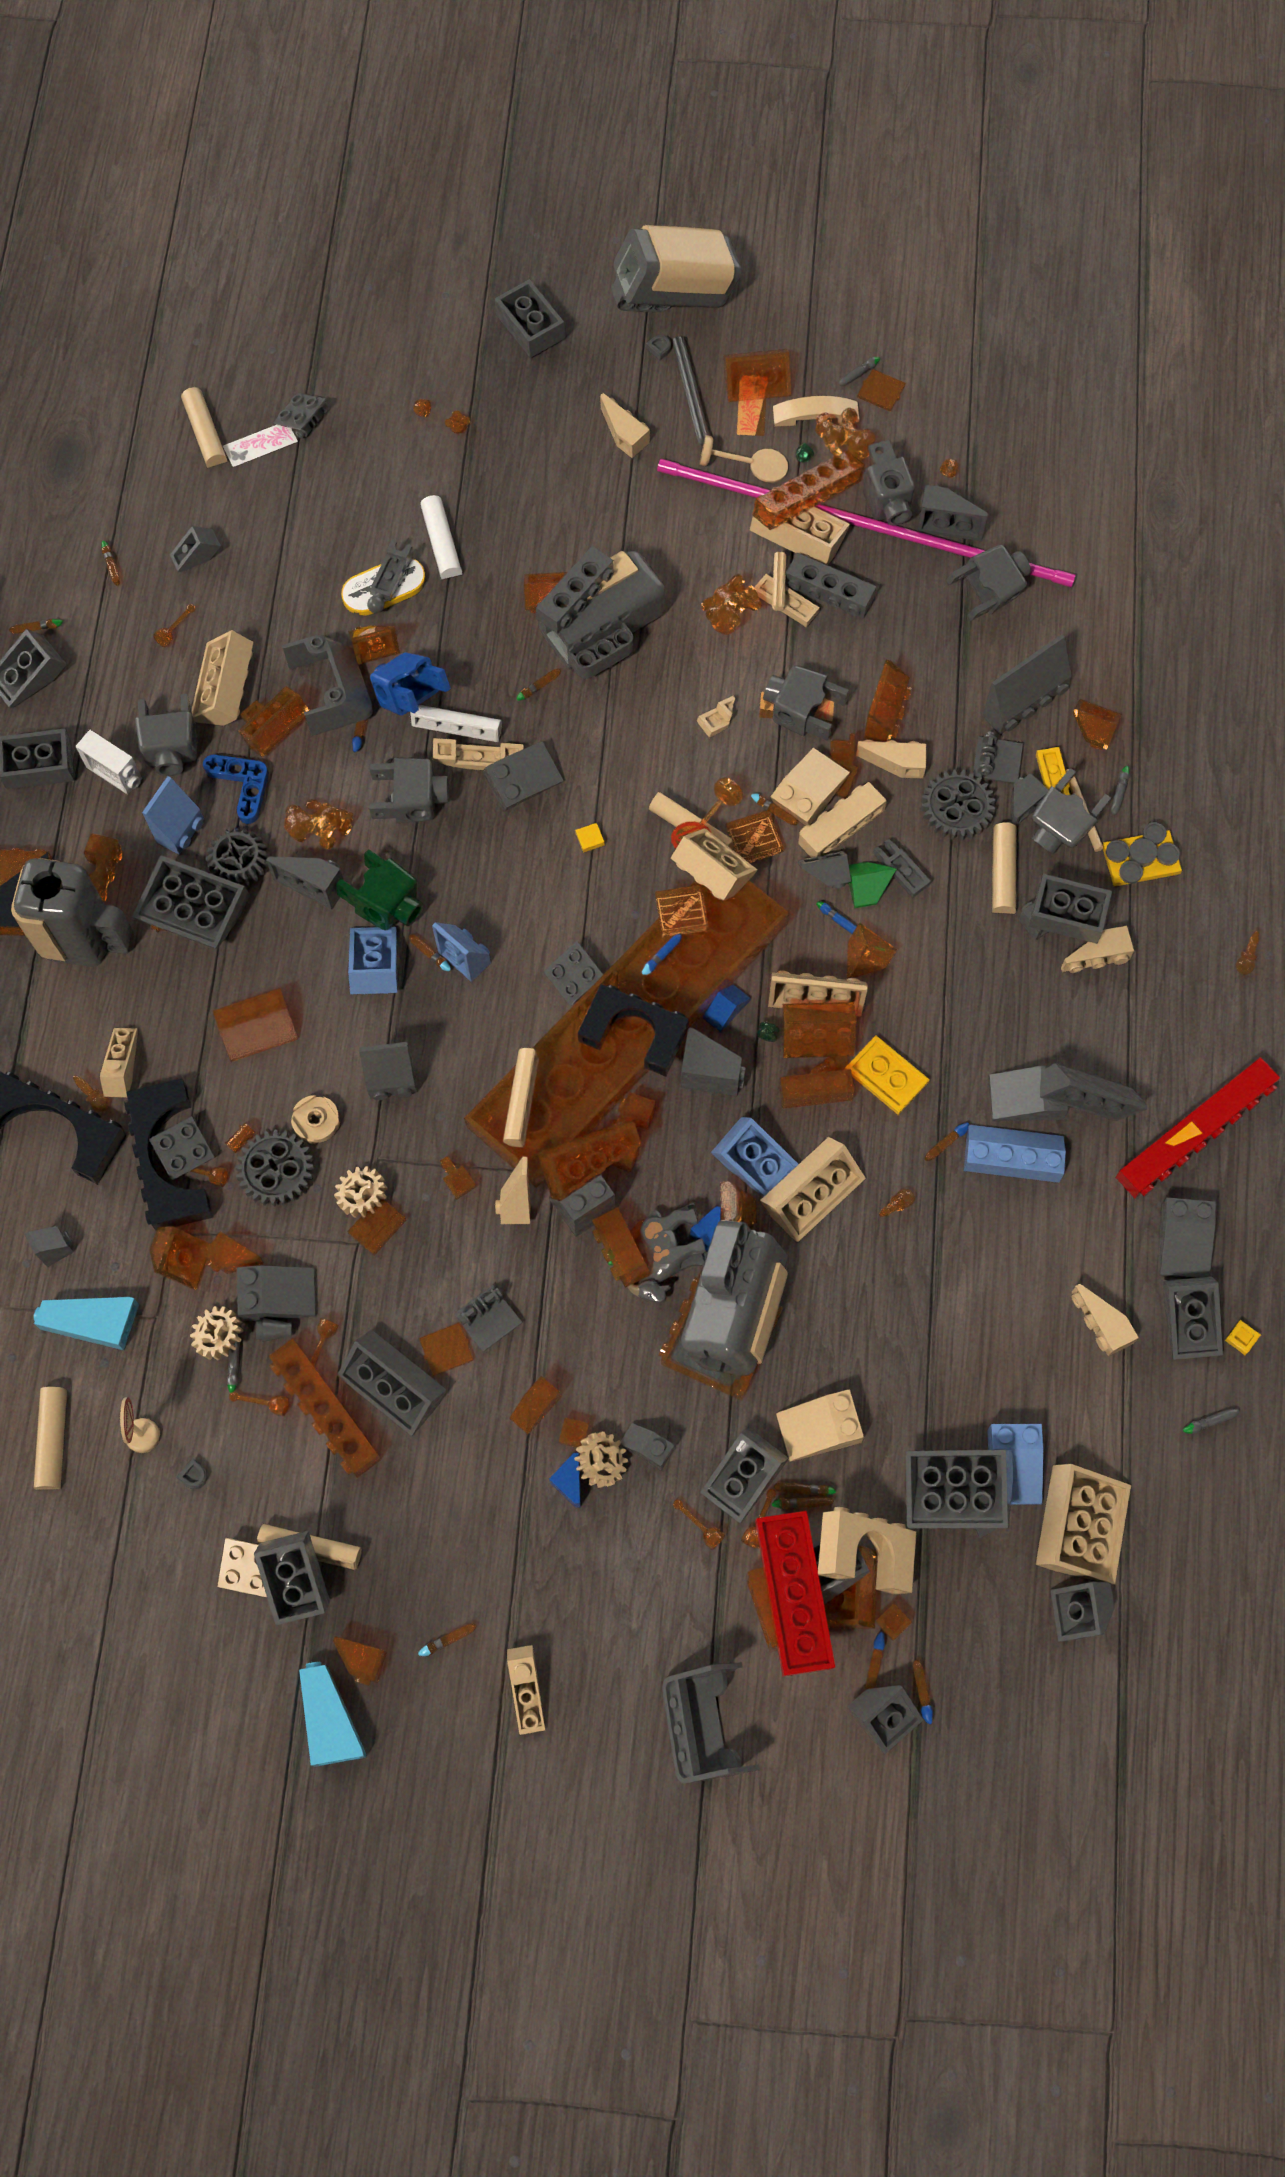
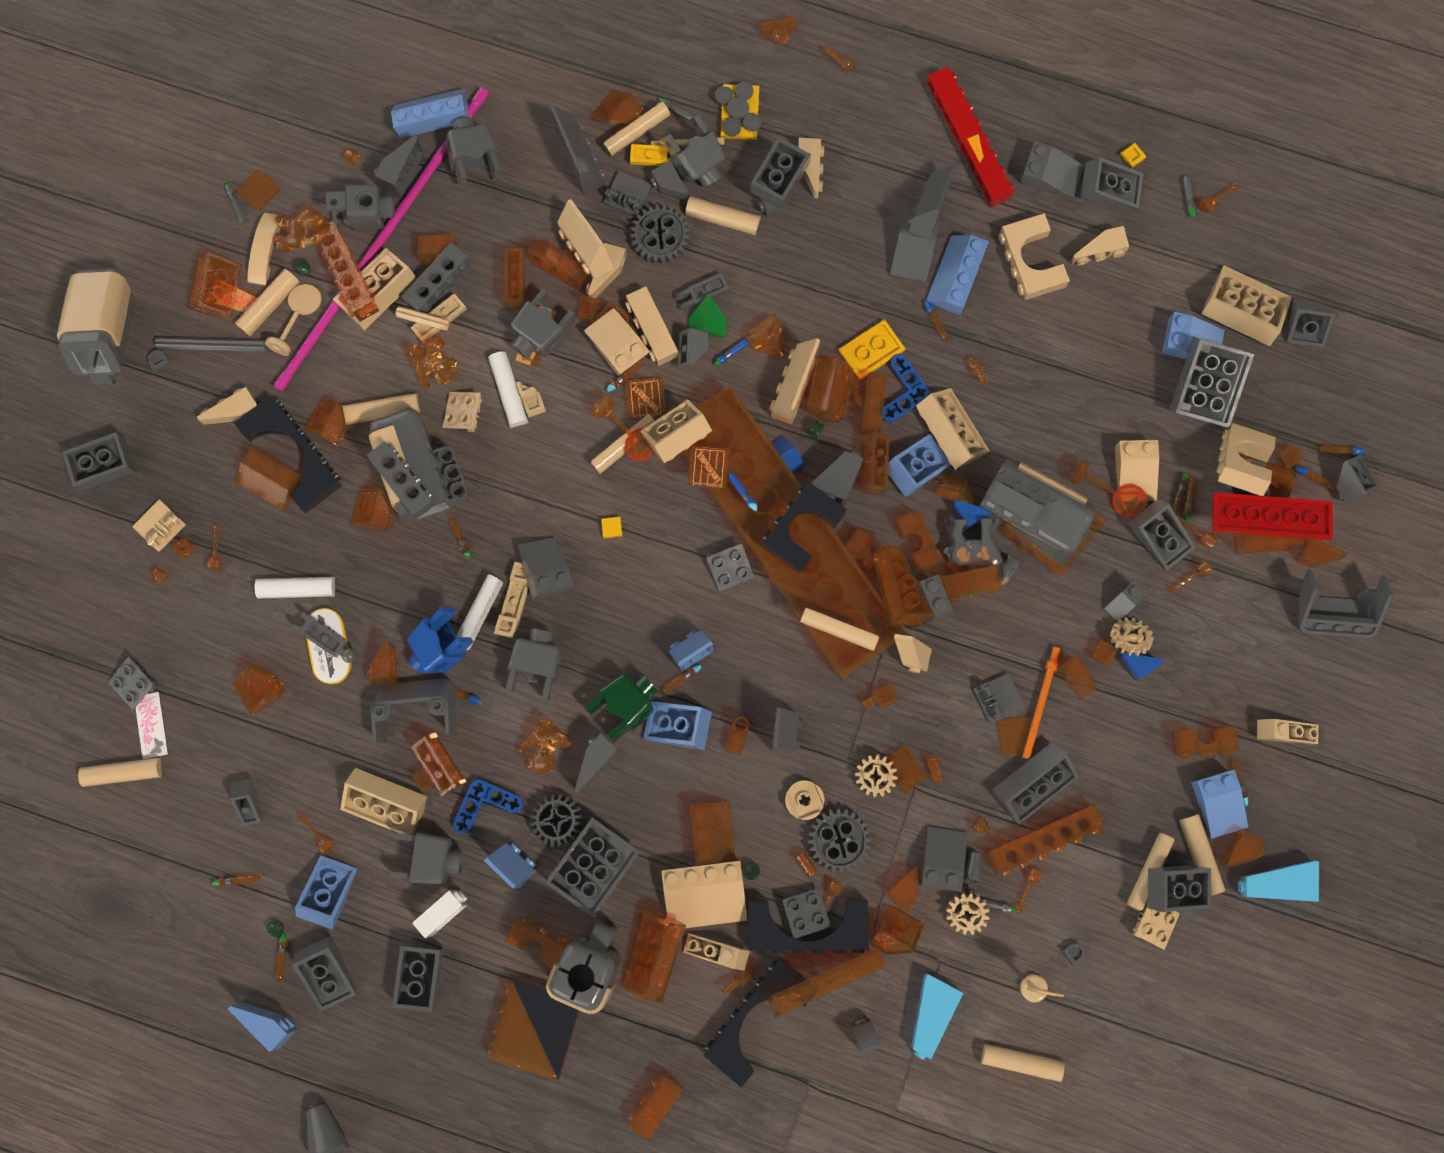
camera: 75 degrees left, 10 degrees up
none -> tan hinge [132,500,186,552]
none -> clear orange hinge [206,525,222,571]
none -> clear orange slope [232,665,286,716]
none -> black arch [234,396,342,513]
none -> tan brick [235,269,300,336]
none -> clear orange slope [236,447,302,511]
none -> clear green hinge [267,920,285,937]
none -> medium blue slope [295,855,357,930]
none -> clear orange slope [304,397,347,446]
none -> tan brick [342,393,421,425]
none -> medium blue slope [391,88,470,138]
none -> clear orange slope [418,234,458,266]
none -> tan hinge [442,392,482,433]
none -> white brick [488,351,528,428]
none -> clear orange brick [504,248,526,310]
none -> tan slope [557,199,614,280]
none -> tan brick [603,102,670,157]
none -> clear orange slope [621,909,686,1002]
none -> tan slope [661,861,747,930]
none -> clear orange piece [724,716,750,756]
none -> clear green bush [742,862,760,880]
none -> clear orange tile [760,16,797,44]
none -> clear orange brick [767,948,887,1018]
none -> clear orange brick [860,432,890,495]
none -> blue beam [881,354,929,423]
none -> clear orange arch [895,510,942,574]
none -> clear orange pin [926,757,944,783]
none -> tan arch [999,213,1070,300]
none -> orange bar [1022,647,1060,760]
none -> clear orange piece [1070,459,1148,518]
none -> clear orange arch [1172,727,1239,759]
none -> tan brick [1179,814,1226,896]
none -> medium blue slope [1191,770,1248,839]
none -> clear orange hinge [1199,183,1238,214]
none -> clear orange slope [1296,539,1347,568]

